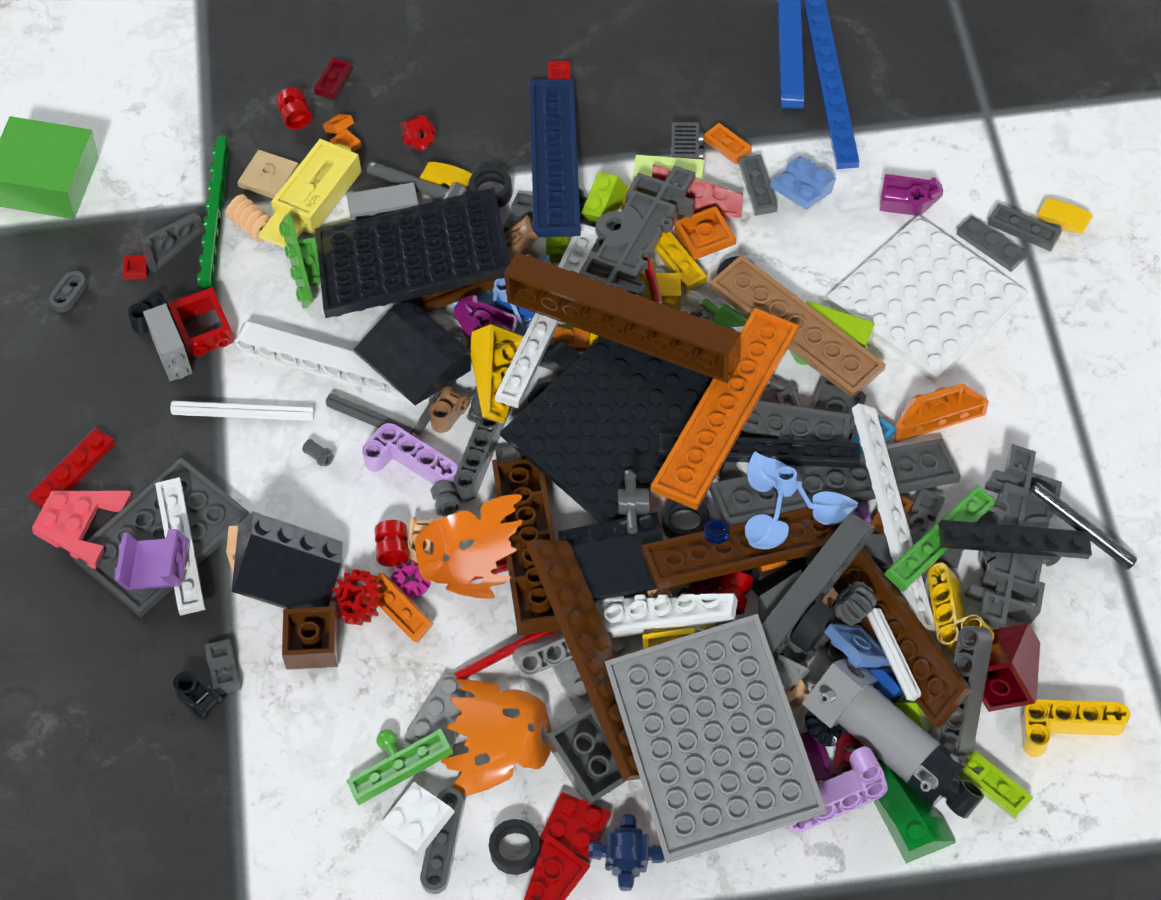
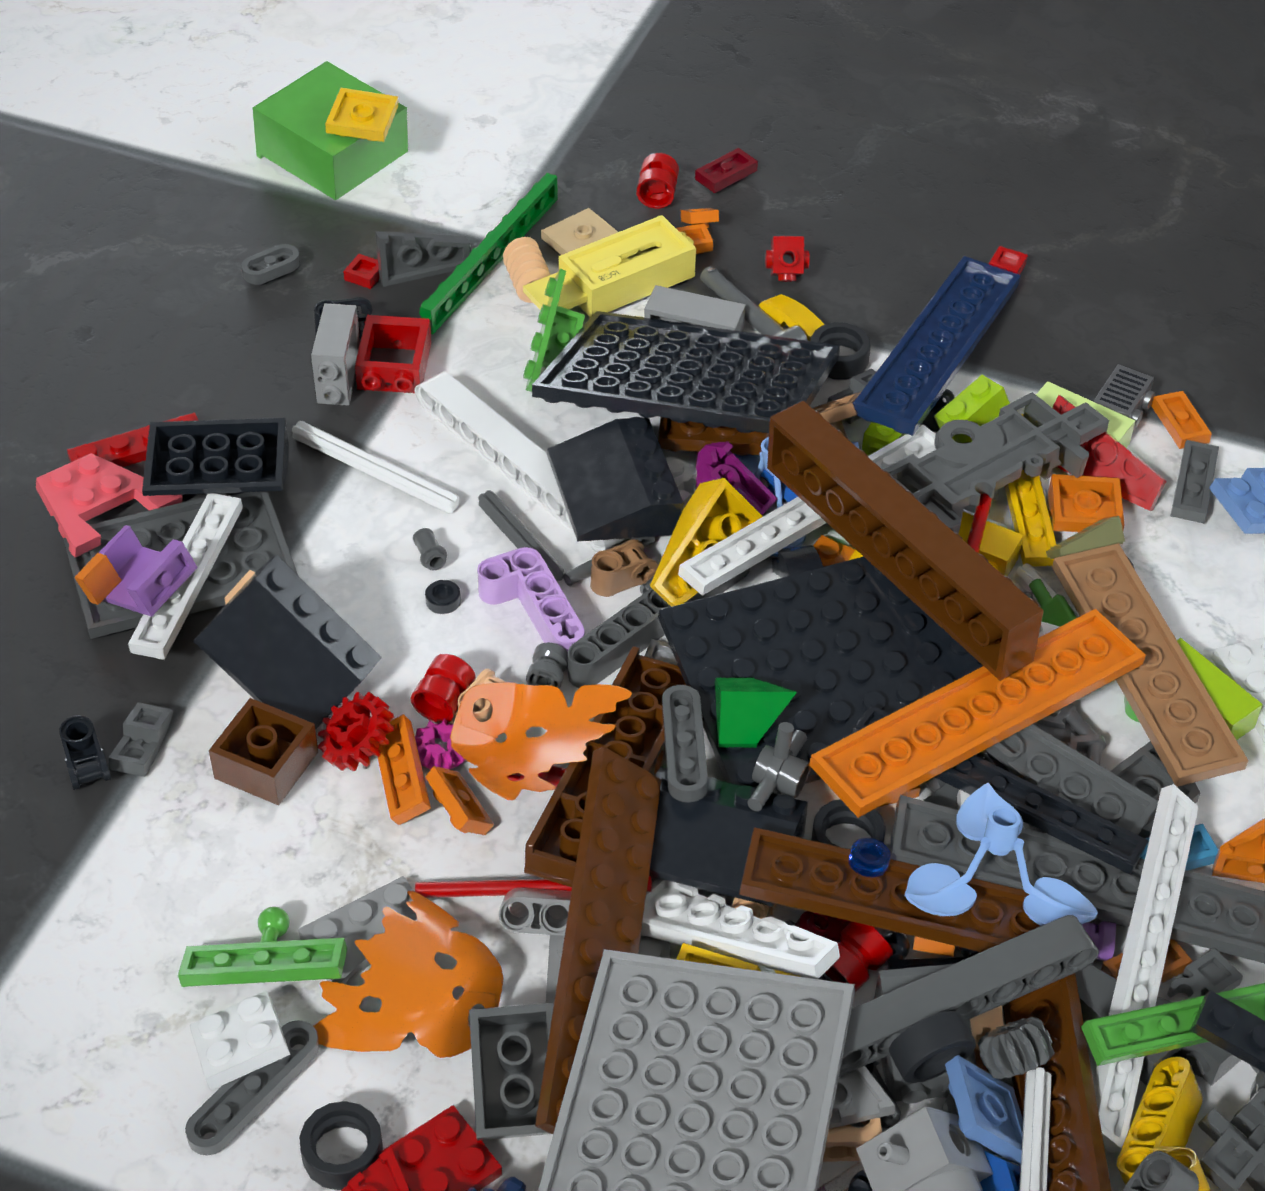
camera: 25 degrees right, 10 degrees down
none -> orange tile [74,553,122,605]
none -> black slope [142,418,289,496]
none -> yellow plate [325,88,398,142]
none -> black tile [425,580,461,614]
none -> orange plate [425,766,494,835]
none -> dark grey plate [662,685,708,802]
none -> green slope [715,678,797,748]
none -> olive slope [1046,516,1125,559]

